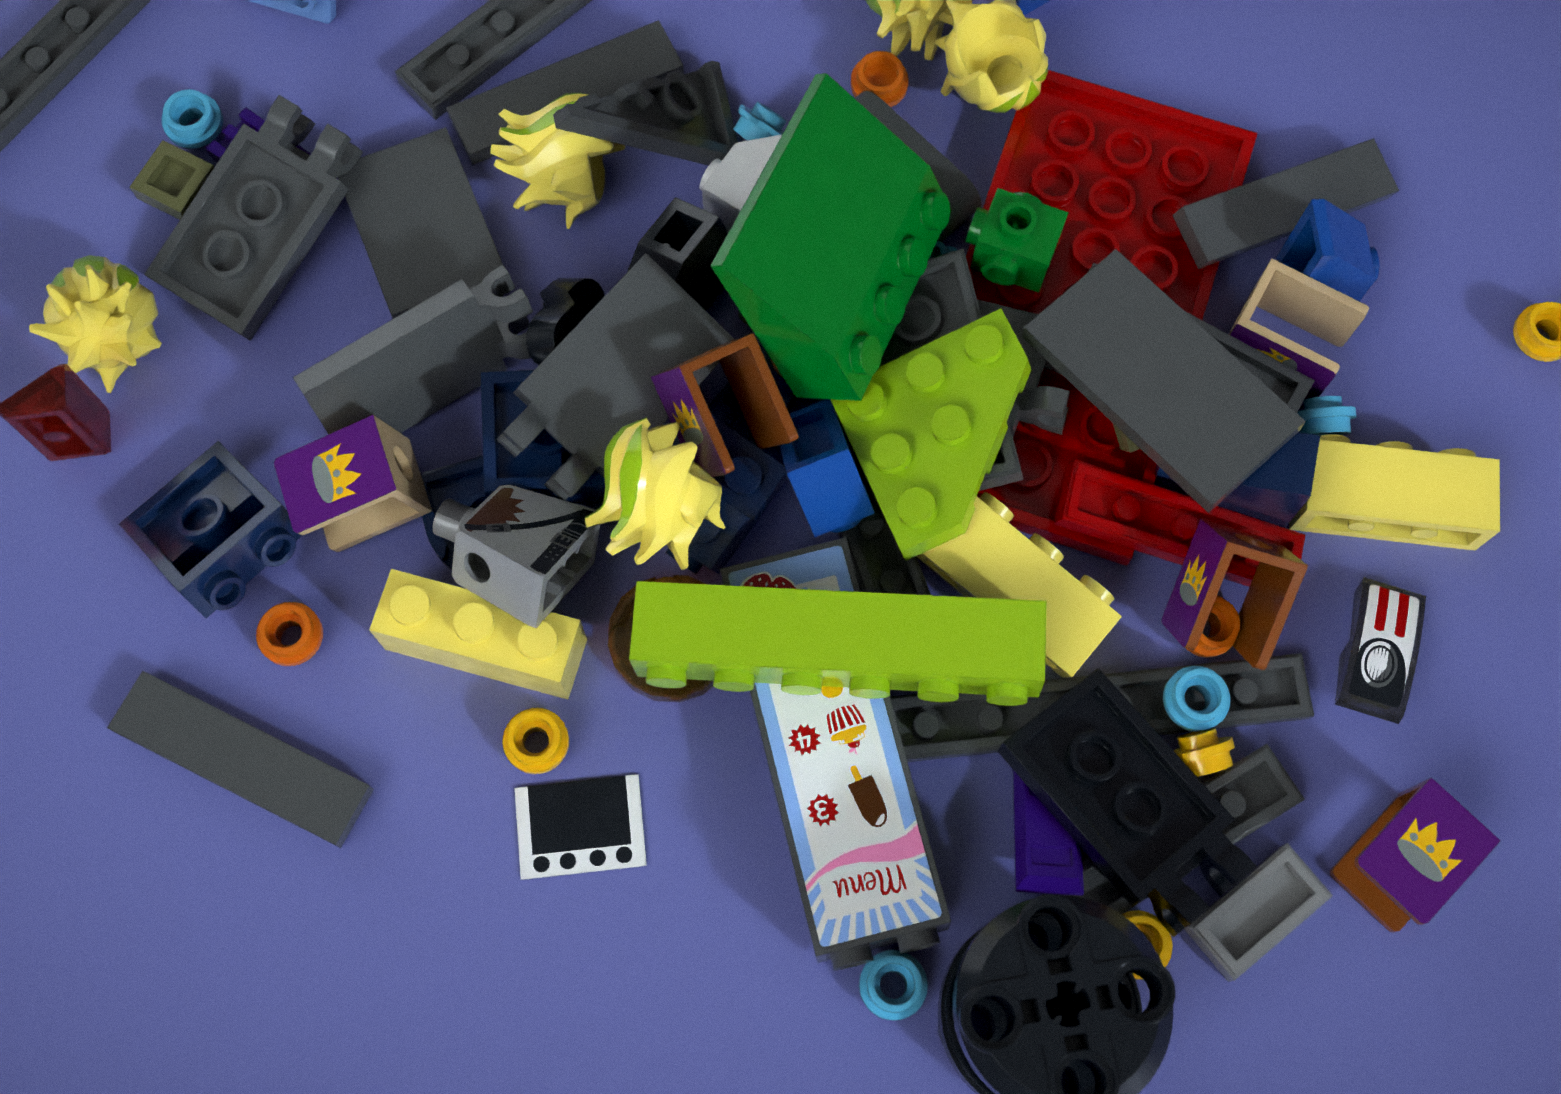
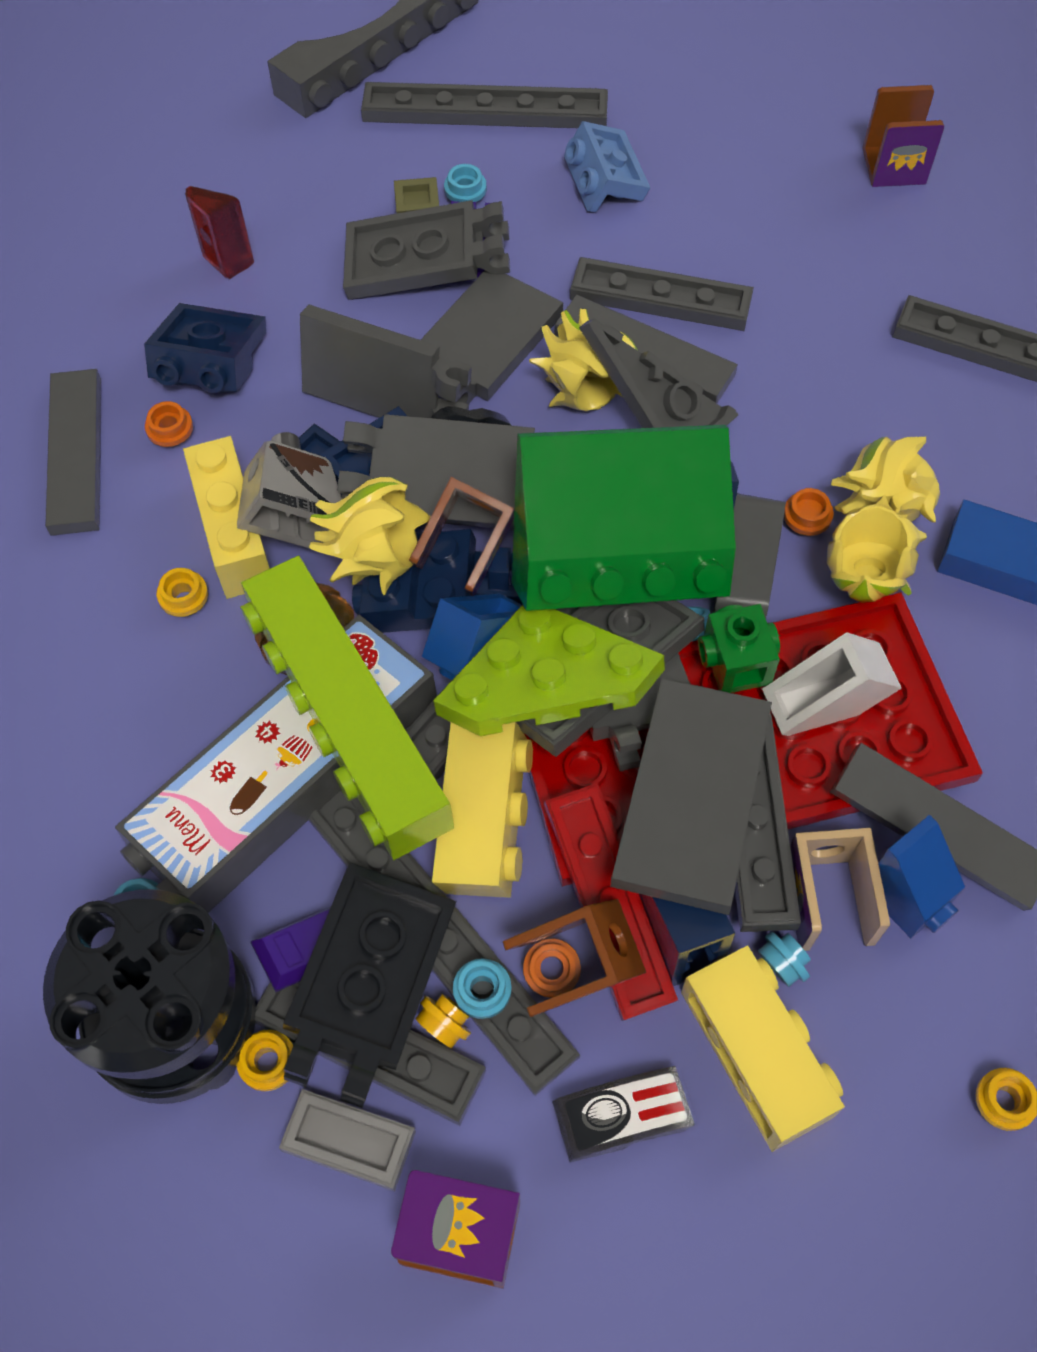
camera: 60 degrees right, 10 degrees down
light yellow hair [29,255,162,393] -> none
piece [274,415,432,552] -> none
black sticker [514,774,647,880] -> none
none -> white slope [762,632,902,736]

